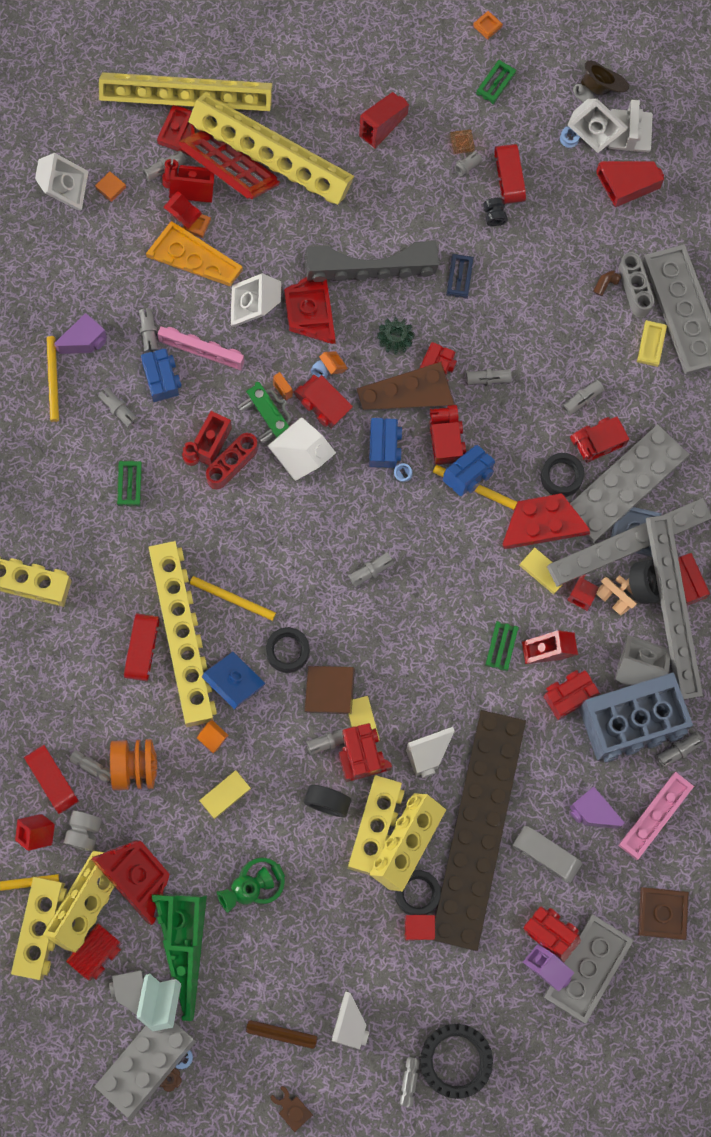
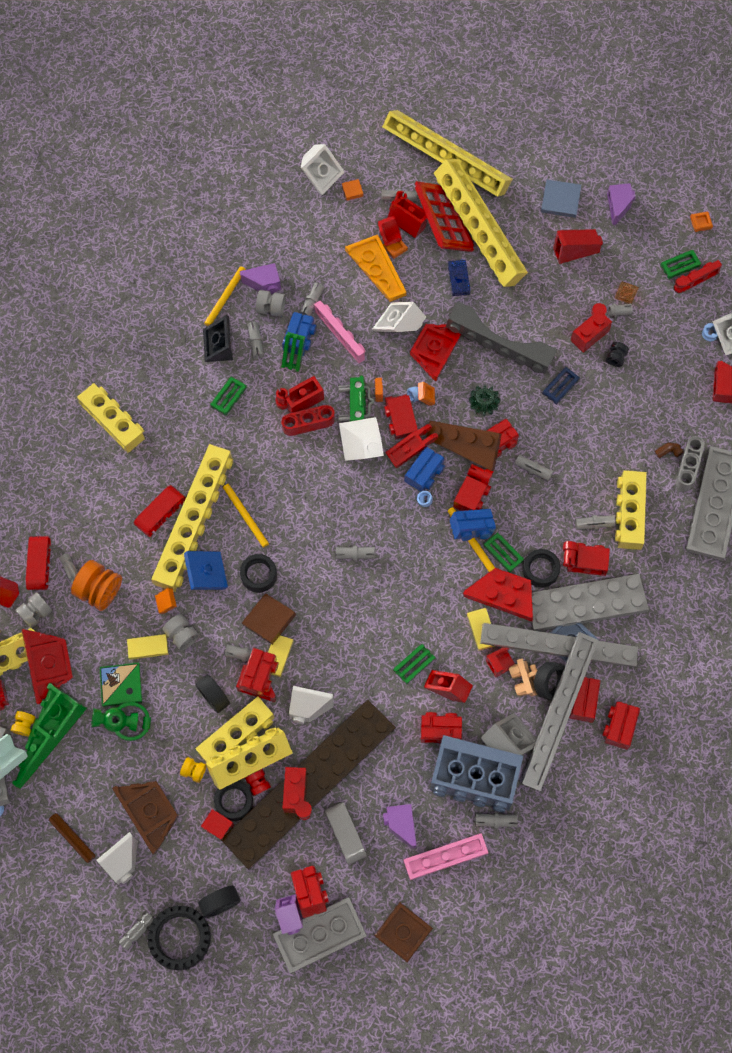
camera: 40 degrees right, 5 degrees down
red wing [157,105,195,156] -> none
reddish brown plate [271,1086,313,1132] -> none
red beam [494,144,526,204] -> none
light yellow tile [637,320,667,367] -> none
none -> yellow wheel [10,711,36,737]
none -> tile [100,663,143,707]
none -> reddish brown wing [112,781,179,855]
none -> light grey wheel [162,614,200,651]
none -> yellow wheel [180,757,207,783]
none -> black tyre [198,885,241,918]
none -> black slope [203,315,233,362]
none -> red wheel [245,769,271,796]
none -> light grey wheel [256,290,286,317]
none -> green tile [281,332,306,372]
none -> red hinge [283,767,312,820]
none -> red hinge [385,424,438,468]
none -> clear blue plate [448,260,471,296]
none -> green tile [483,532,524,573]
none -> sand blue tile [541,179,581,218]
none -> red hinge [571,303,612,353]
none -> medium lavender slope [607,183,635,225]
none -> light yellow brick [615,470,647,550]
none -> red hinge [674,260,722,293]

